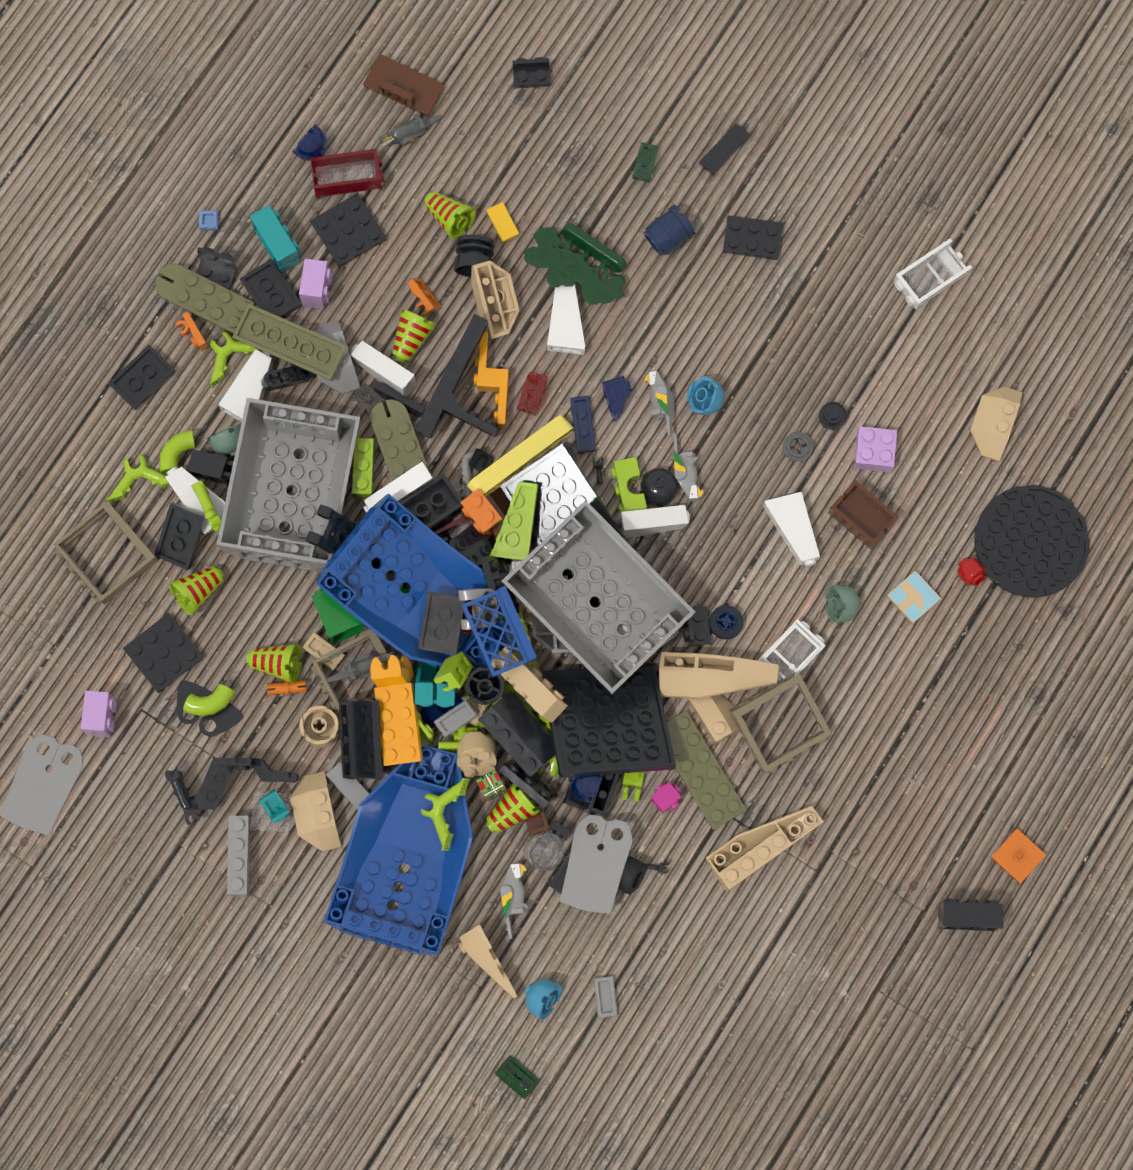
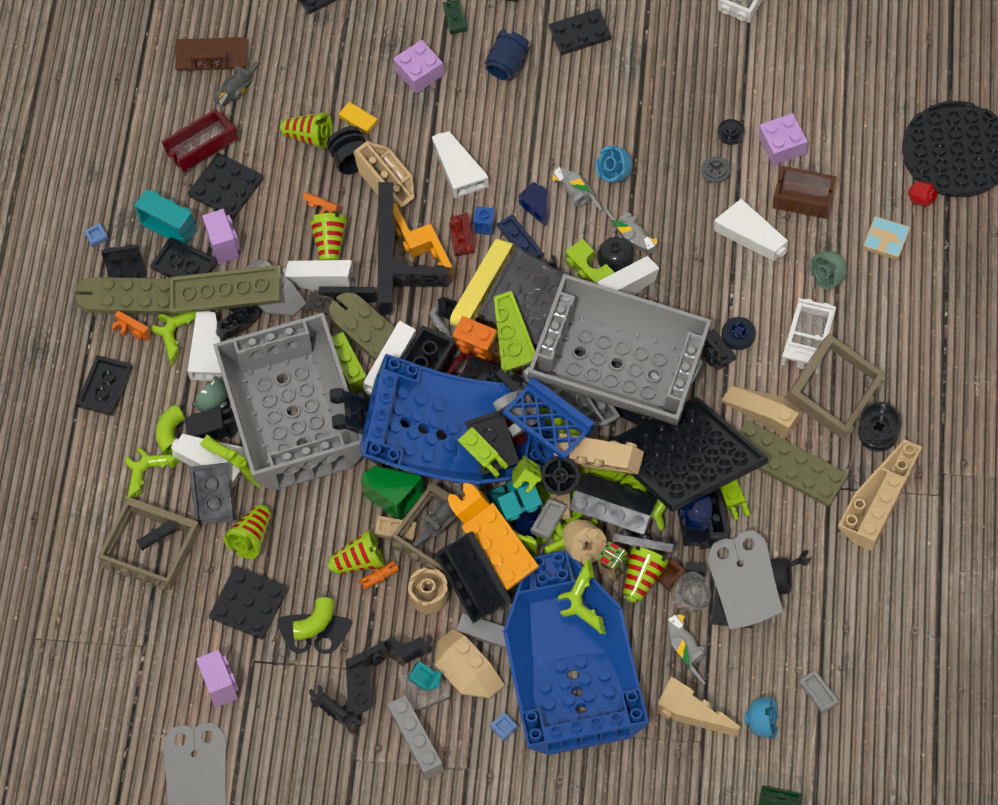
camera: 20 degrees left, 15 degrees down
clear blue cylinder [292,124,327,161] -> none
dark green plant [524,223,627,305] -> none
dark pink brick [650,782,681,814] -> none
tan wedge [659,652,780,699] -> none
tan wedge [970,386,1022,462] -> none
none -> black pin [136,520,176,551]
none -> lavender brick [393,40,444,94]
none -> lime hinge [458,427,508,477]
none -> blue brick [473,206,495,235]
none -> medium blue tile [489,712,518,741]
none -> black wheel [858,402,901,452]

